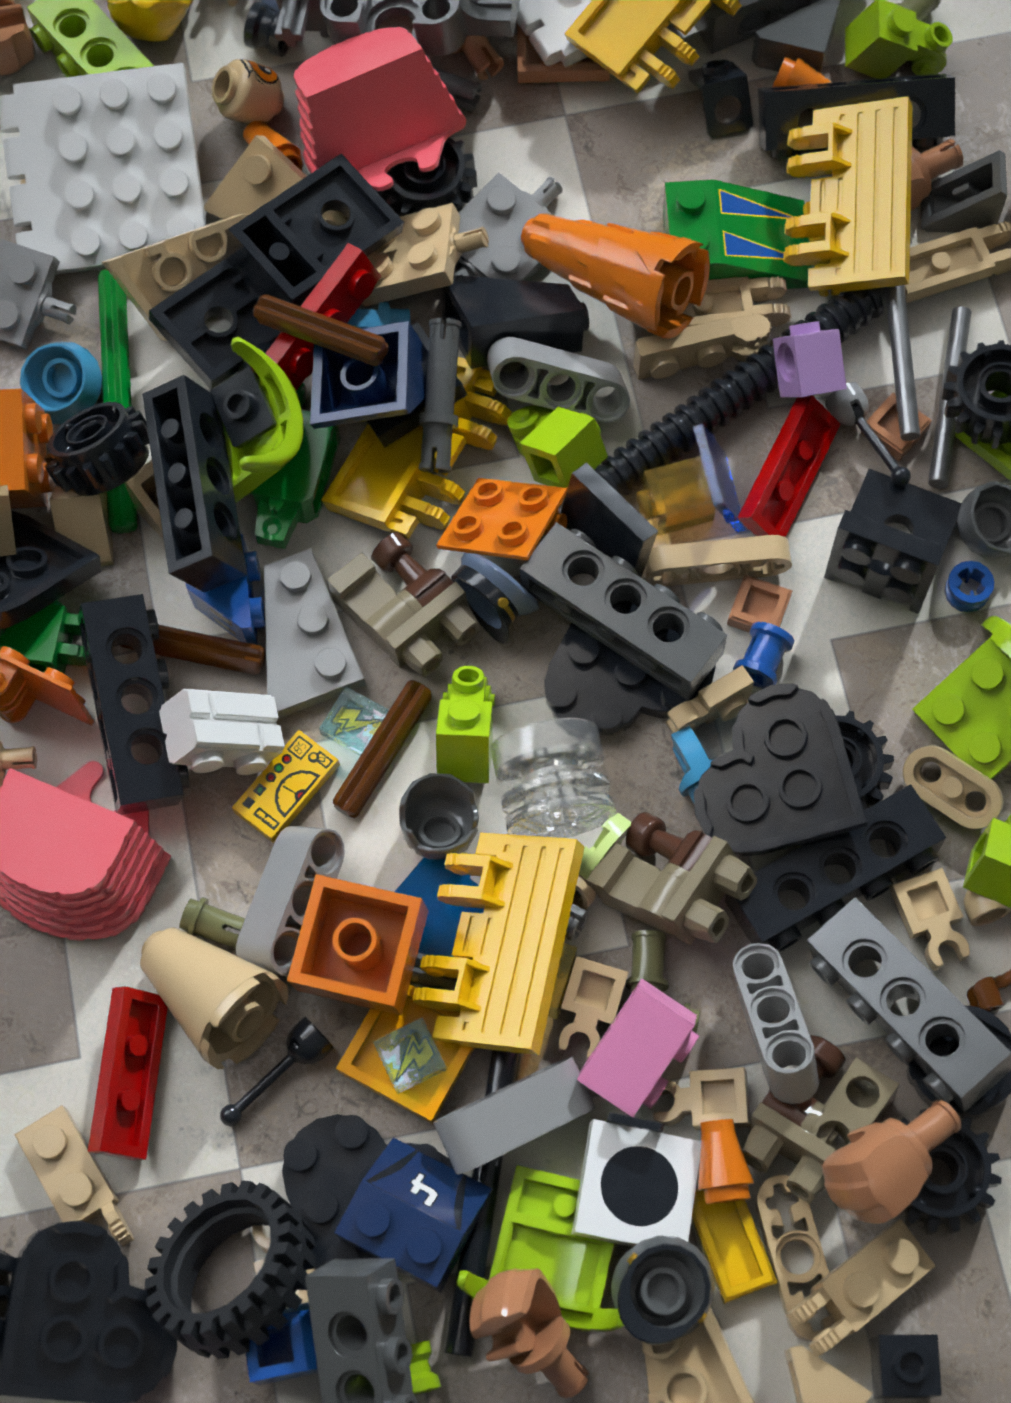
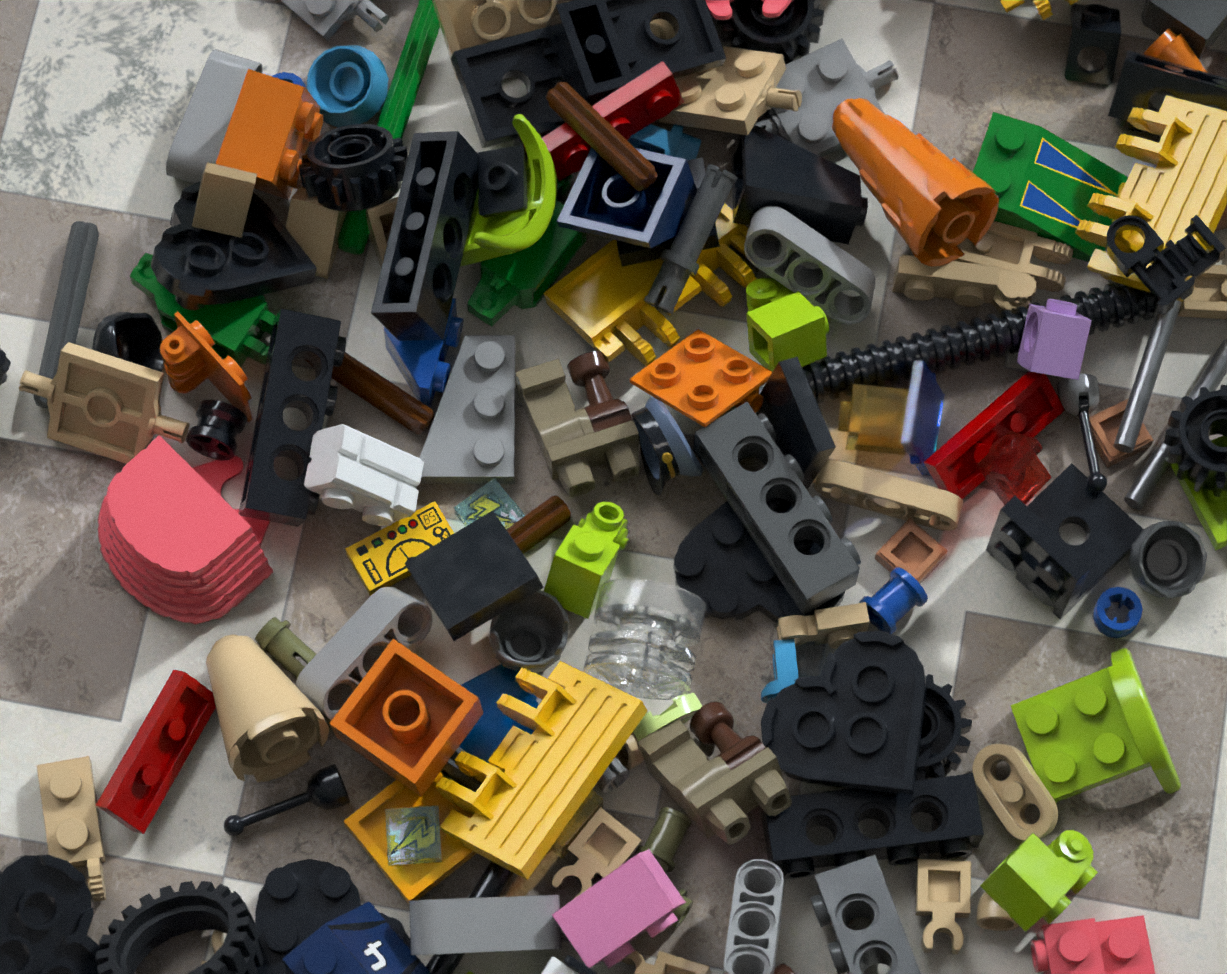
camera: 15 degrees right, 0 degrees up
none -> black wheel [186,399,247,460]
none -> black tile [404,511,544,641]
none -> clear red bracket [976,431,1052,505]
none -> black piece [1106,215,1226,314]

